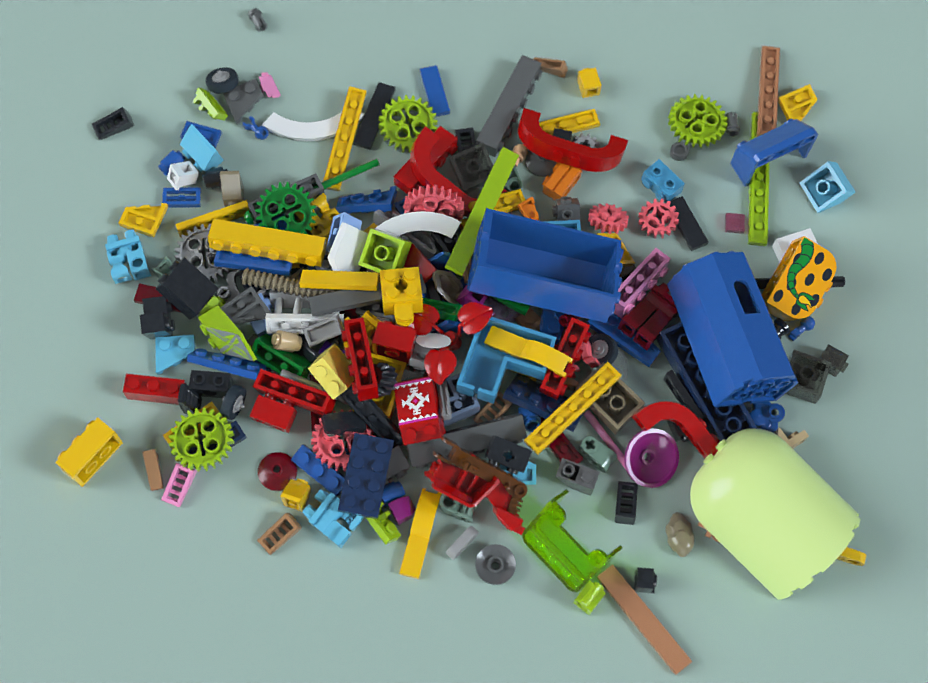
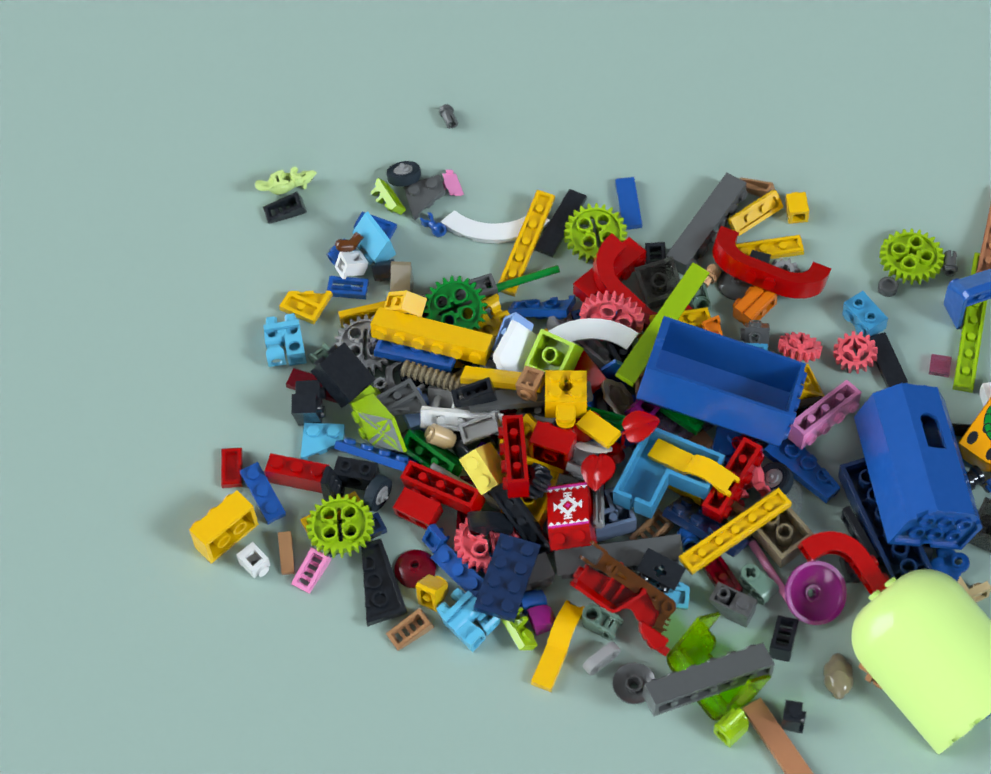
camera: 15 degrees right, 10 degrees down
dark red hips [618,283,678,350] -> none
none -> red tile [221,448,243,488]
none -> white brick [236,542,270,578]
none -> blue plate [240,462,286,524]
none -> yellowish green animal [255,167,317,195]
none -> reddish brown arm [335,232,364,252]
none -> black wing [361,538,407,627]
none -> yellow panel [384,290,427,317]
none -> blue tile [422,524,450,554]
none -> black slope [451,377,497,408]
none -> medium nougat bracket [515,365,545,402]
none -> yellow tile [576,410,621,449]
none -> dark grey brick [643,643,775,716]
none -> yellow plate [727,190,784,237]

